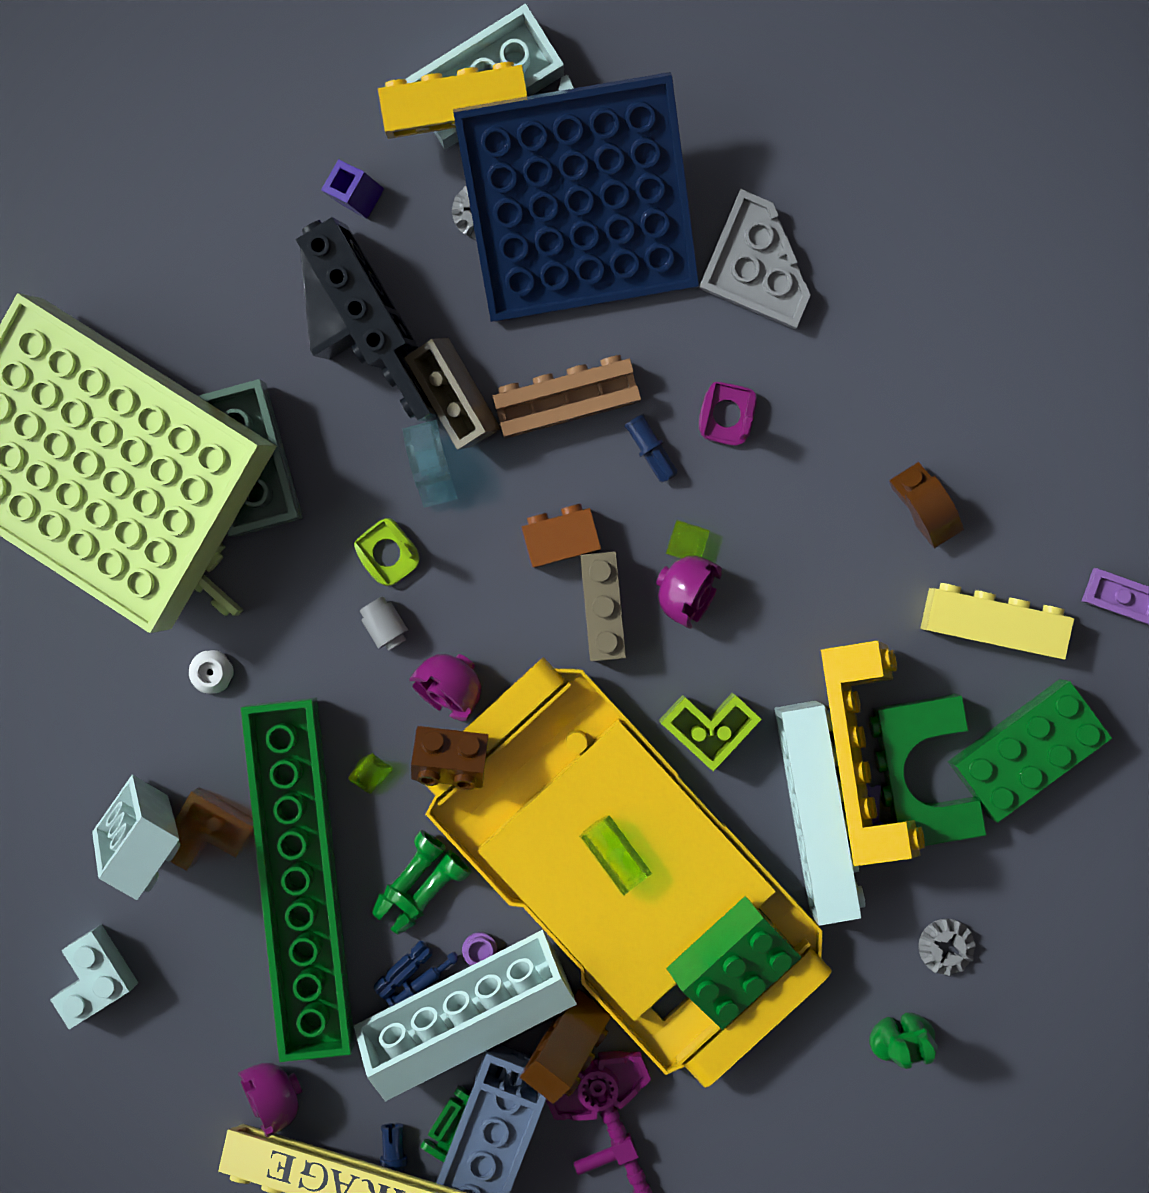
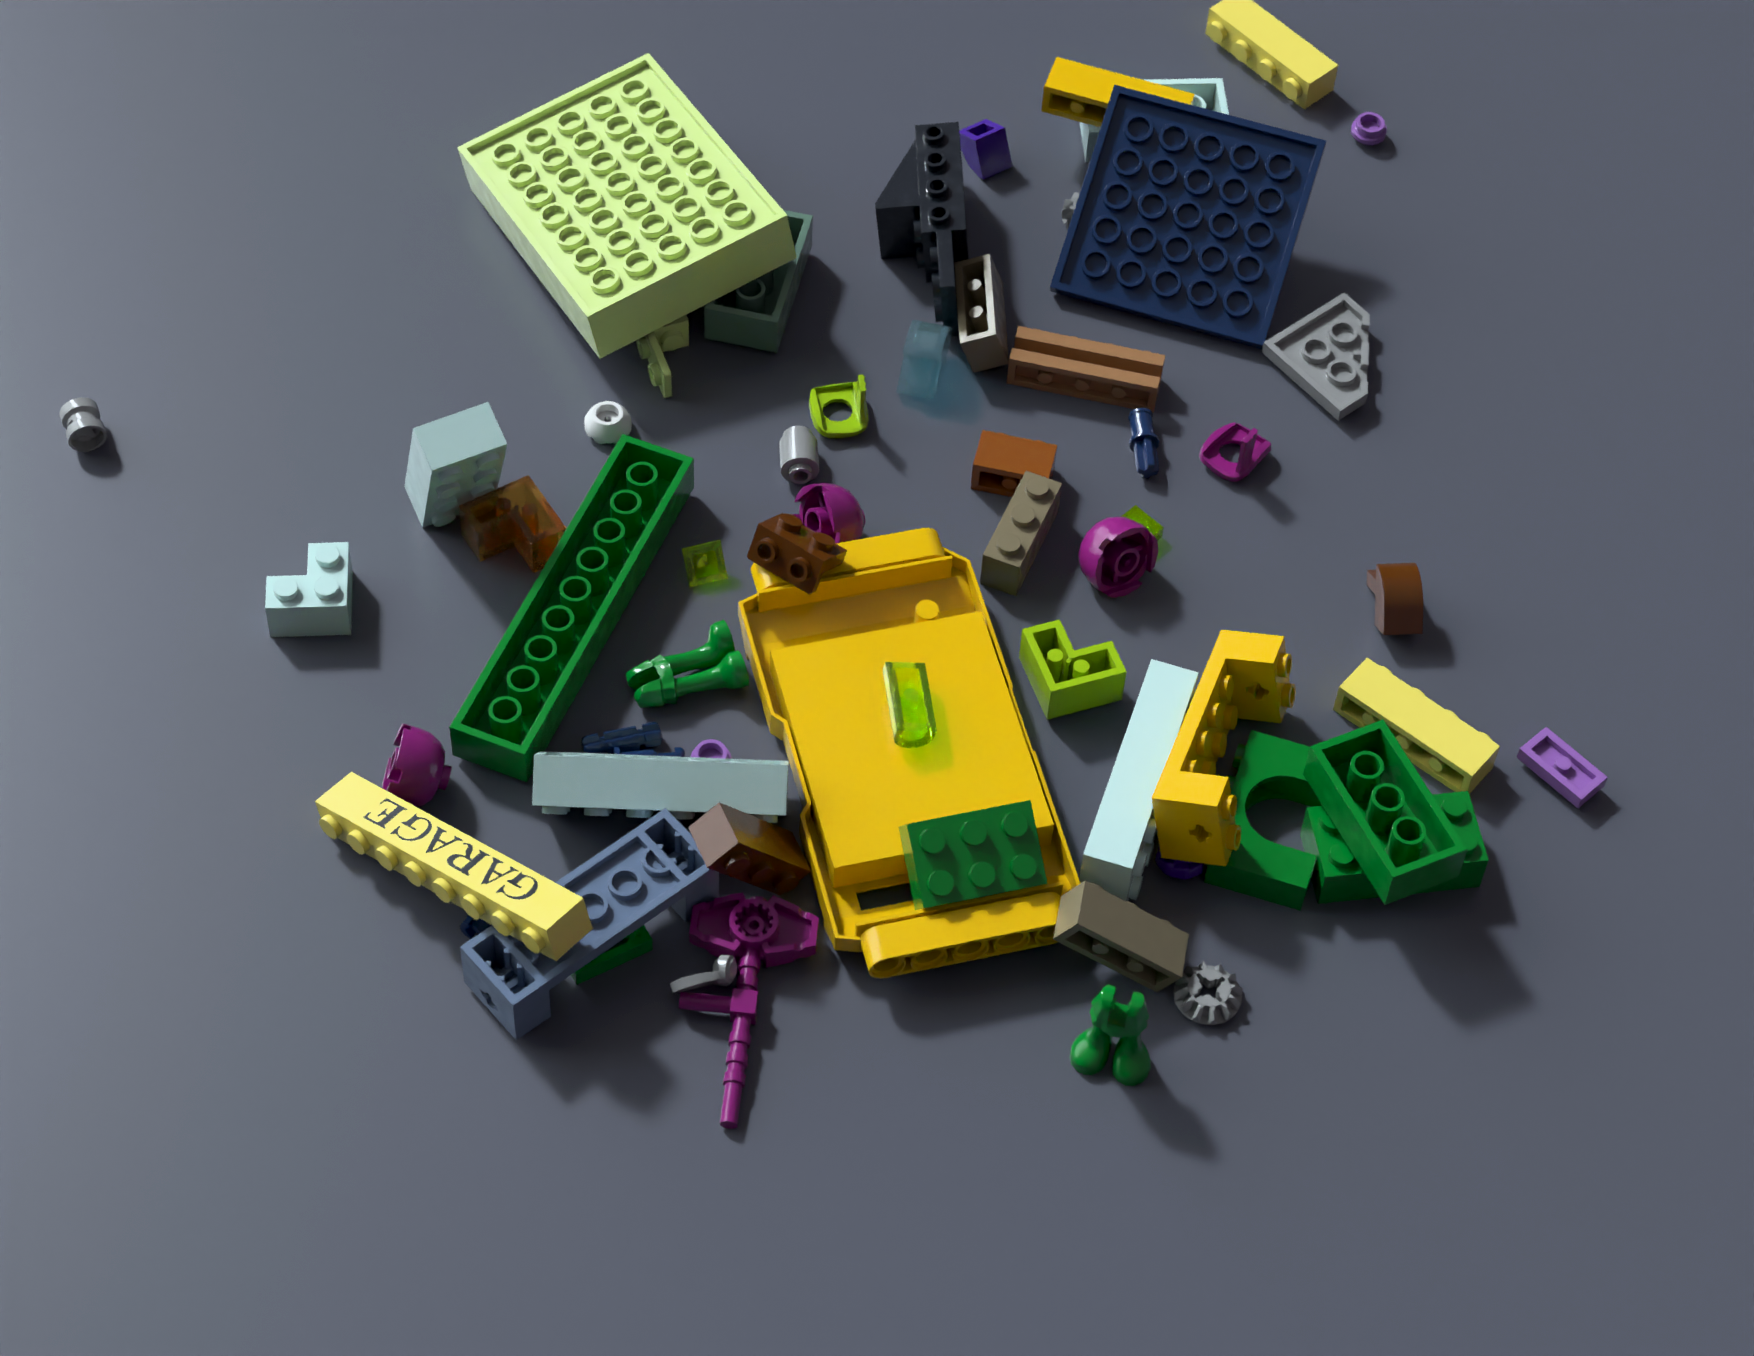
camera: 30 degrees right, 35 degrees down
none -> light grey piece [670,955,737,994]
none -> dark tan brick [1053,880,1189,992]
none -> green brick [1303,719,1468,905]

